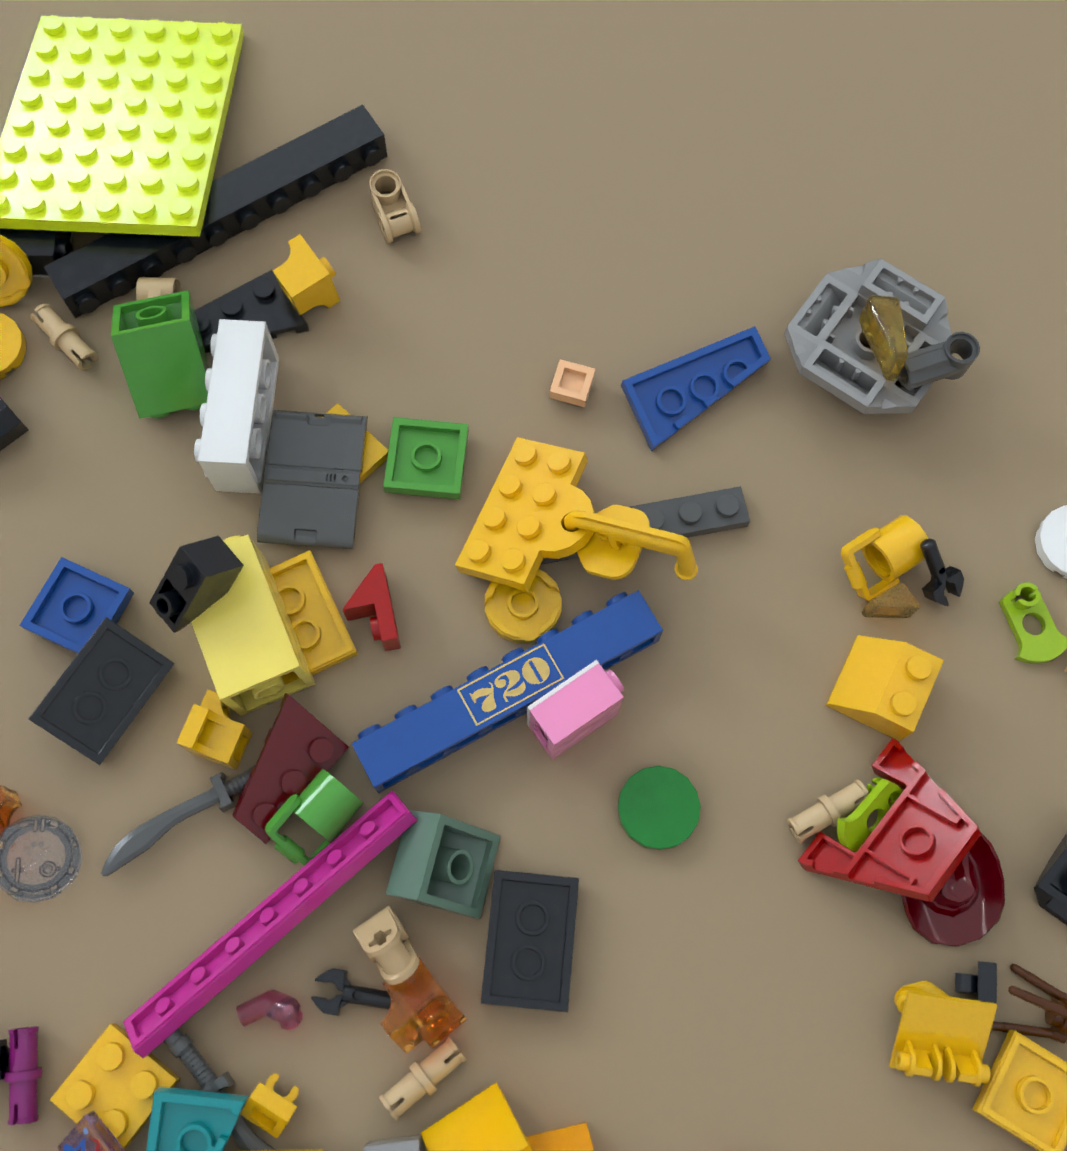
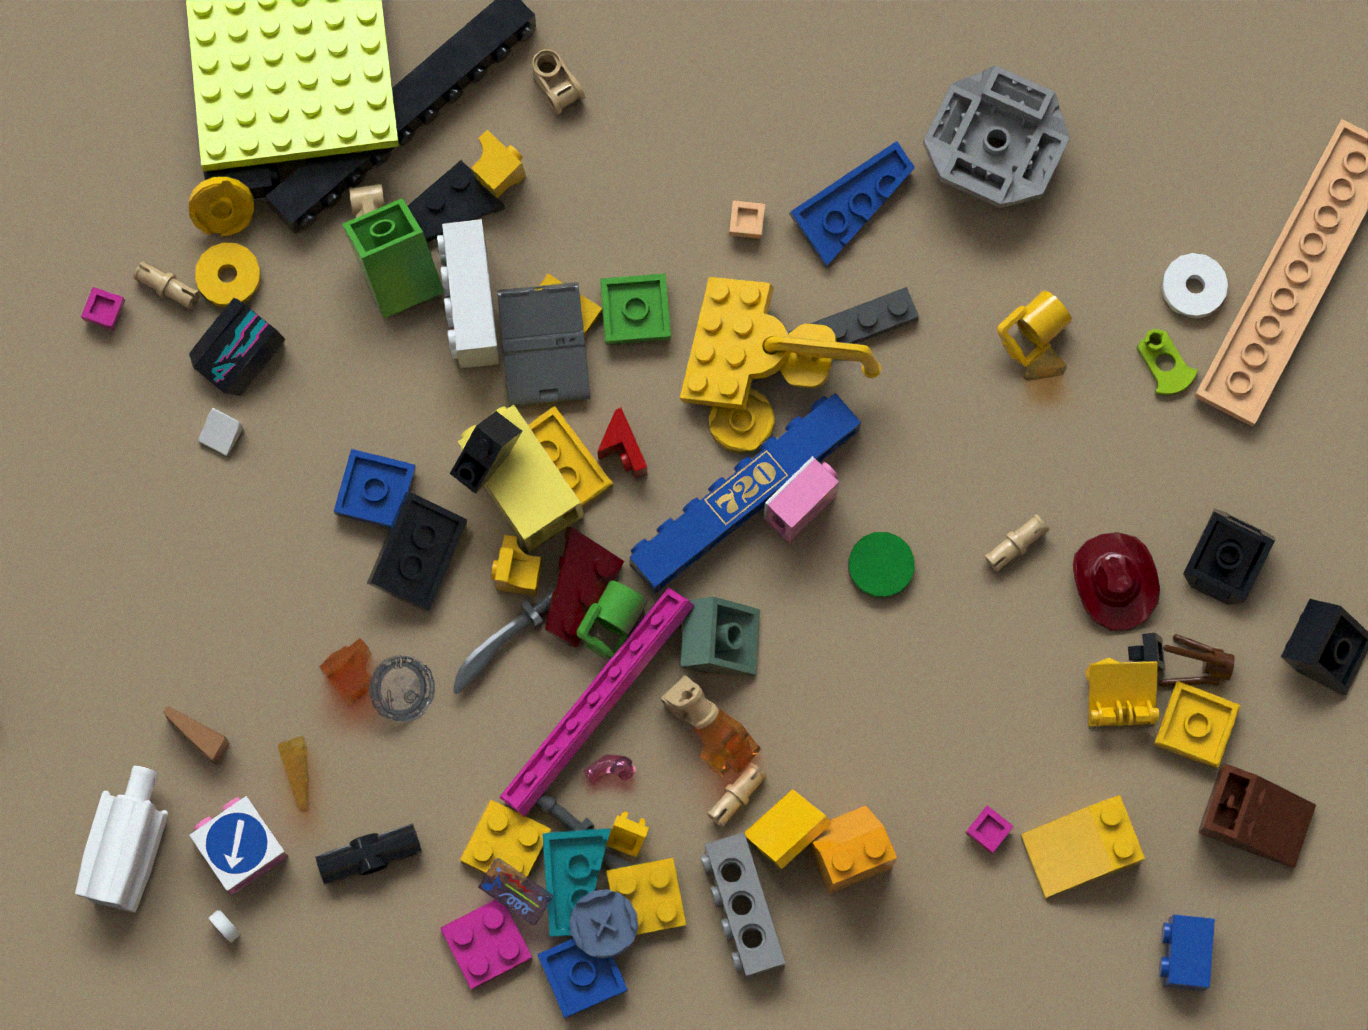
camera: 10 degrees left, 5 degrees up
magenta pin [4,1026,42,1125] -> none
tan pin [30,303,98,371] -> none
black bar [311,968,396,1016] -> none
black plate [481,870,579,1012] -> none
red wing [798,738,981,903] -> none
yellow slope [826,635,944,741] -> none
lime piece [837,777,903,853] -> none
clear yellow slope [859,295,908,381] -> none
dark grey piece [895,332,980,390] -> none
black bar [920,538,964,606] -> none

